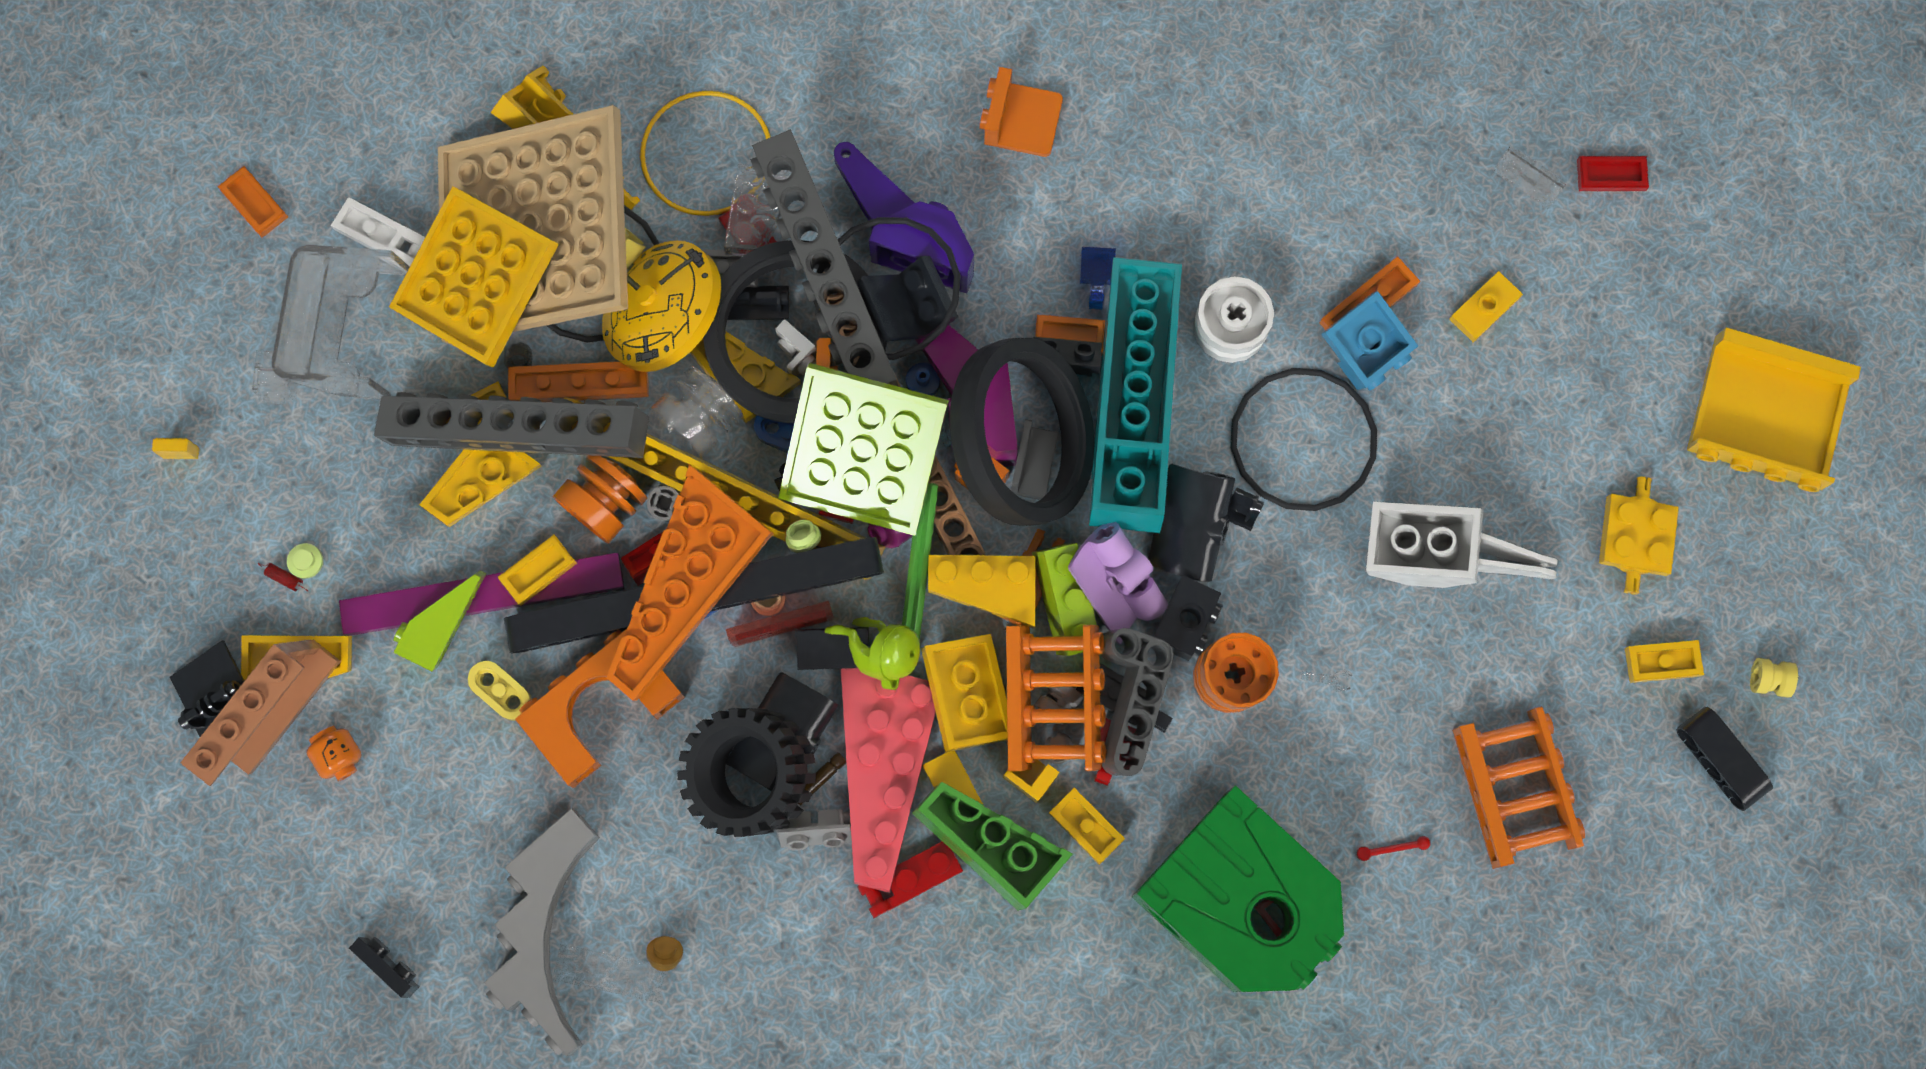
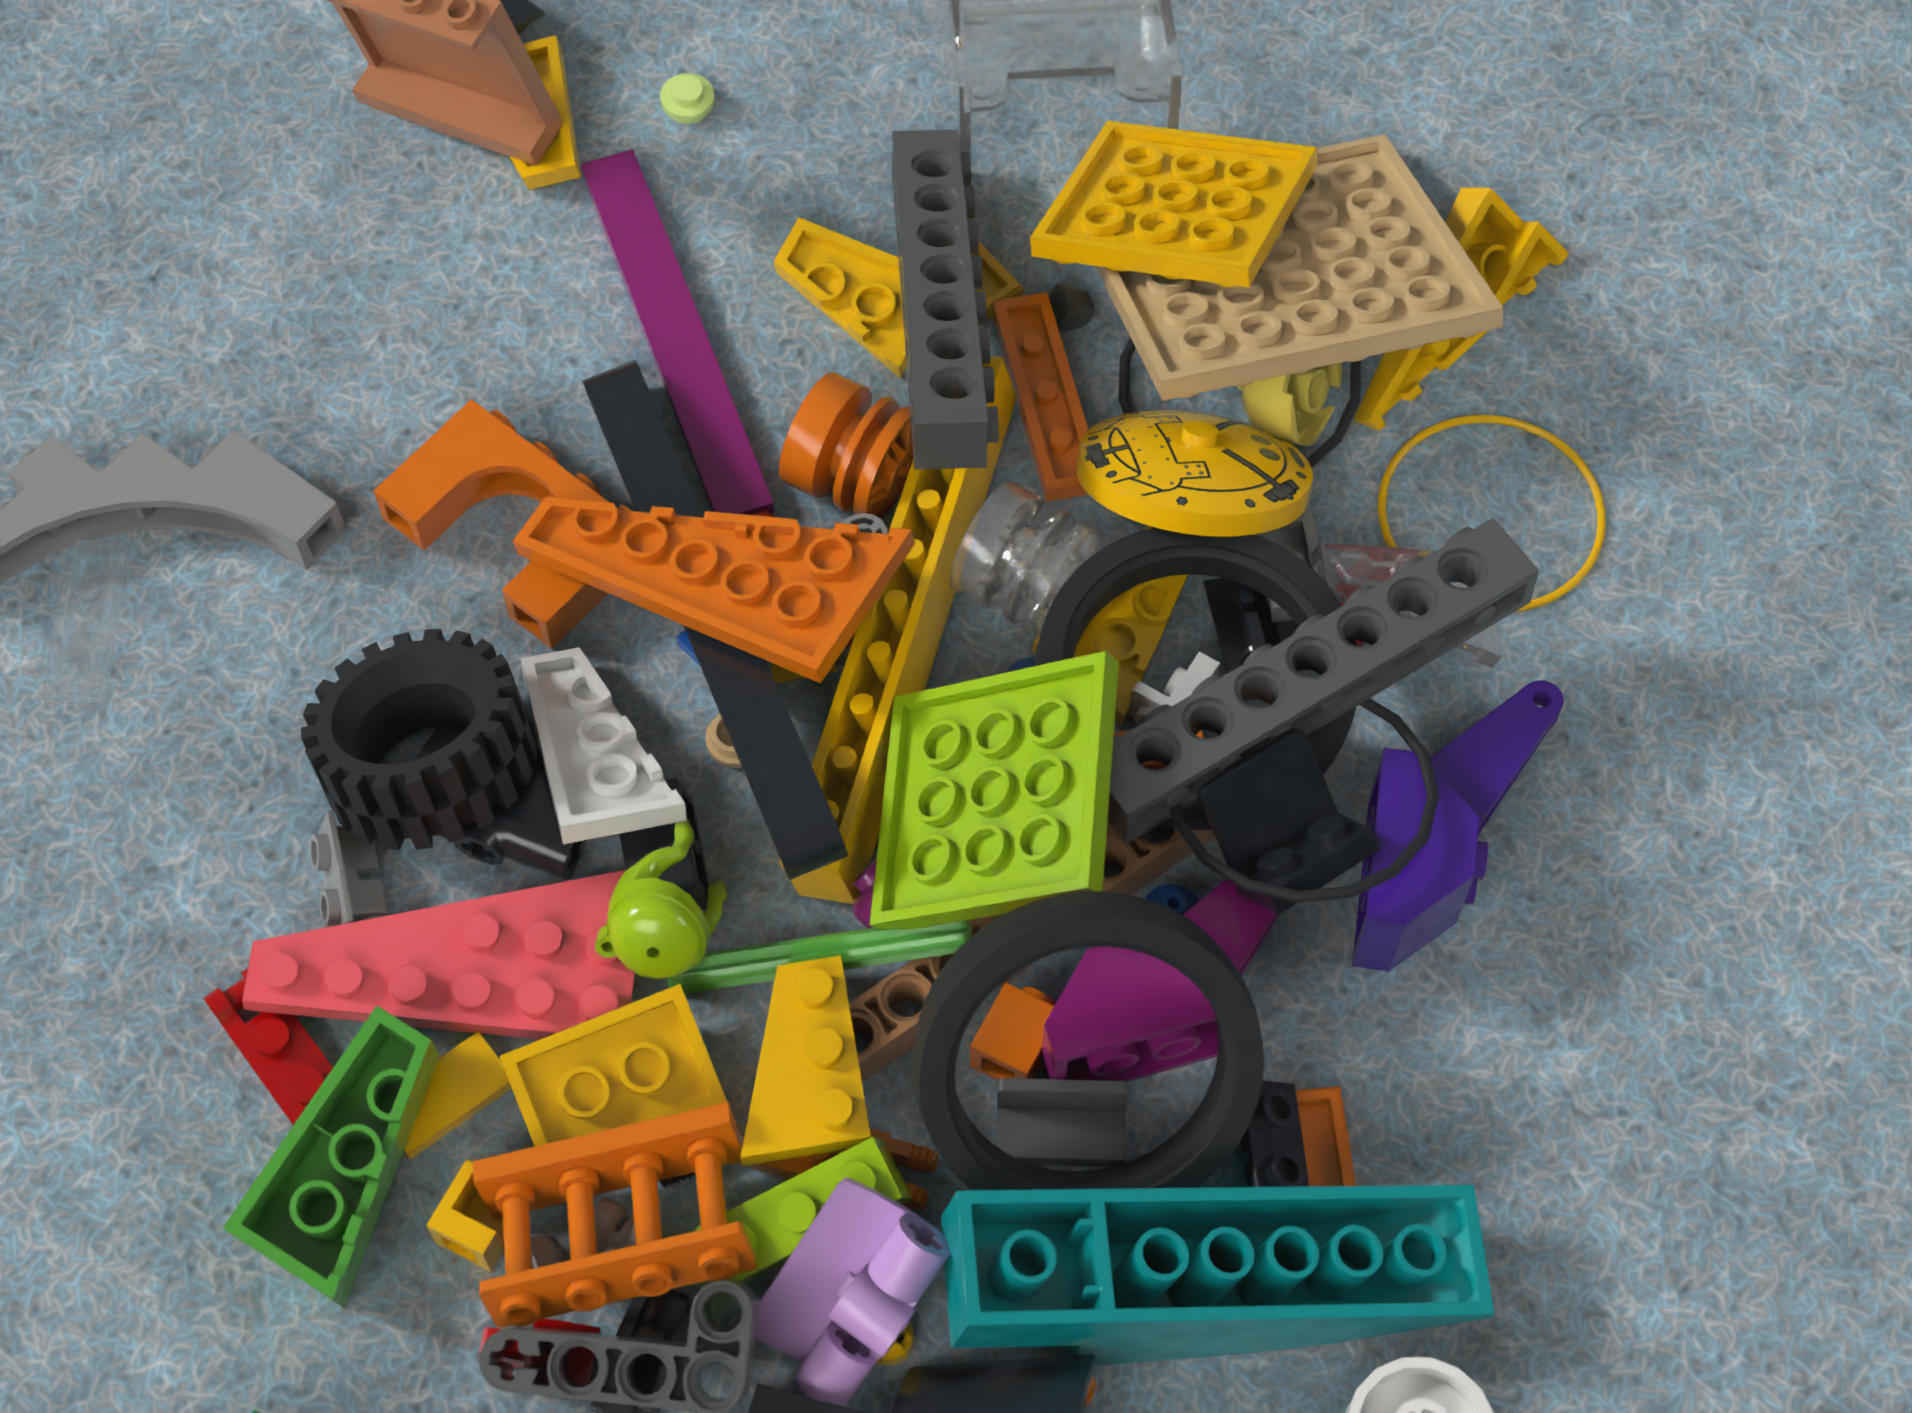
camera: 80 degrees right, 15 degrees down
red piece [258,563,308,592] -> none
orange head [306,726,362,782] -> none
white plate [331,197,425,269] -> none
black plate [349,937,420,998] -> none
lime slope [393,570,487,672] -> none
light yellow plate [468,661,532,721] -> none
yellow tile [498,534,577,606] -> none
pearl gold plate [646,936,683,971] -> none
clear red tile [726,601,834,647] -> none
yellowish green plate [786,520,821,553] -> none
dark brown wheel [798,752,847,806] -> none
orange bracket [979,67,1063,157] -> none
yellow plate [1048,787,1125,865] -> none
clear blue plate [1080,247,1116,310] -> none
none -> white wing [521,647,687,844]

